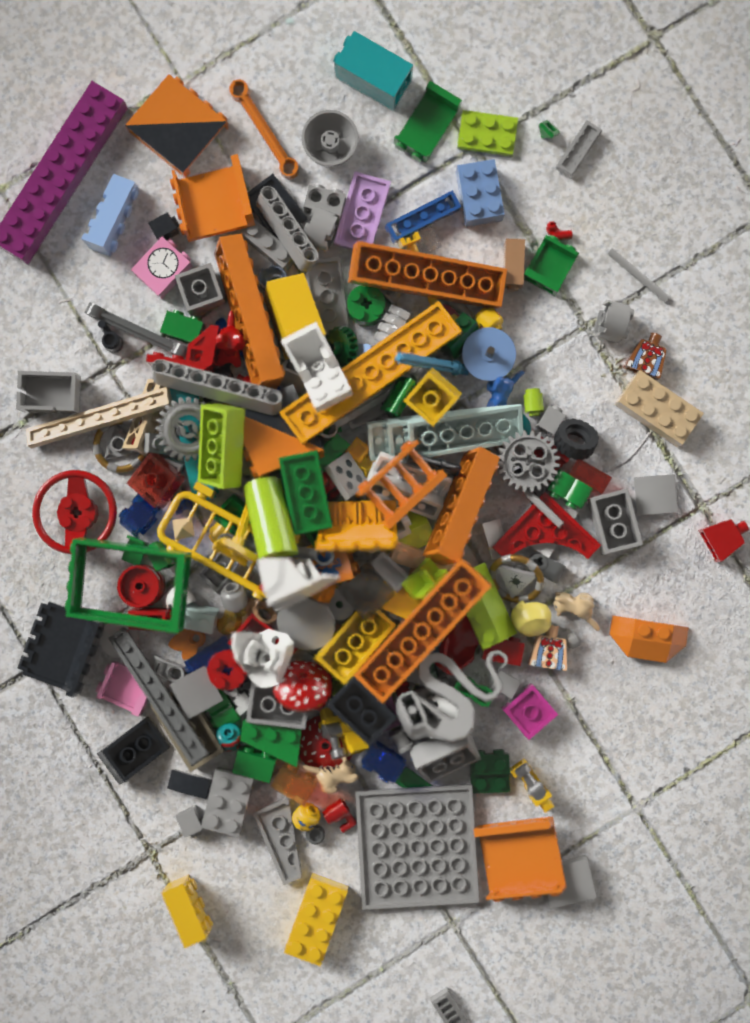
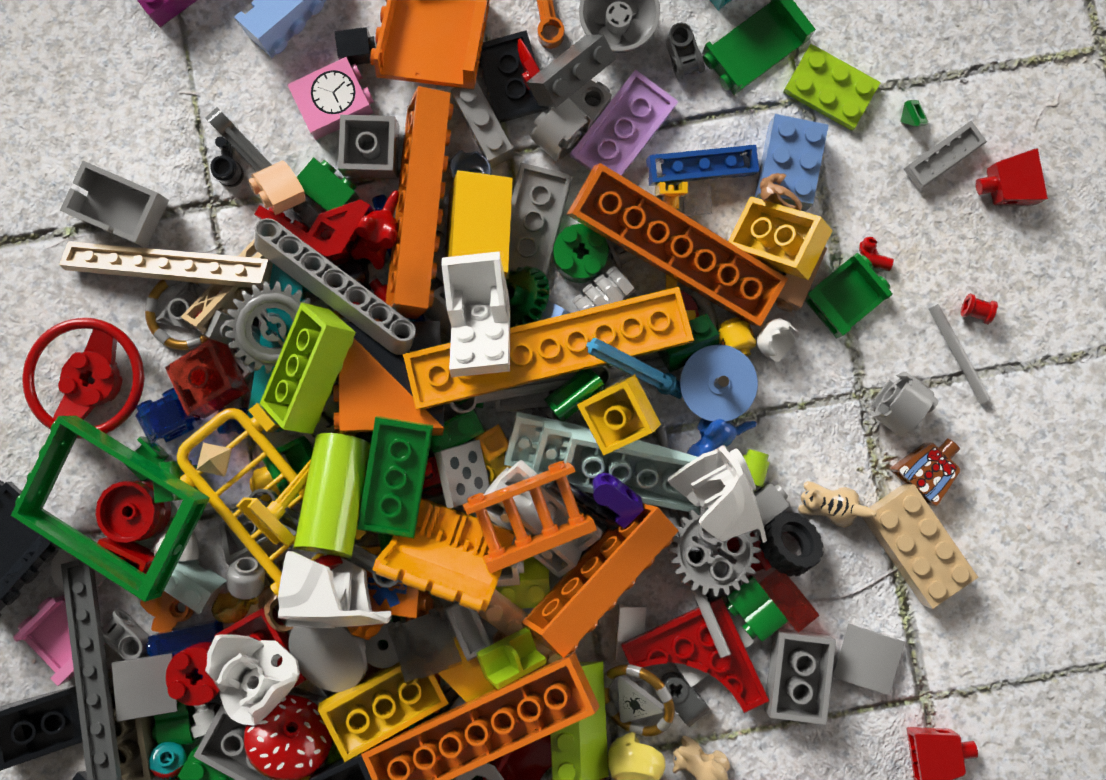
camera: 20 degrees right, 0 degrees up
light grey beam [256,186,319,272] -> none
none -> light nougat brick [248,160,306,215]
none -> red plate [518,39,540,89]
none -> dark grey brick [526,35,616,108]
none -> dark purple leg [592,473,643,528]
none -> dark grey piece [666,22,705,80]
none -> white piece [667,445,767,543]
none -> yellow brick [728,196,833,280]
none -> white hair [756,318,796,362]
none -> medium nougat piece [760,173,803,211]
none -> tan animal [798,481,876,528]
none -> red bush [960,293,998,325]
none -> red torso [976,148,1048,205]

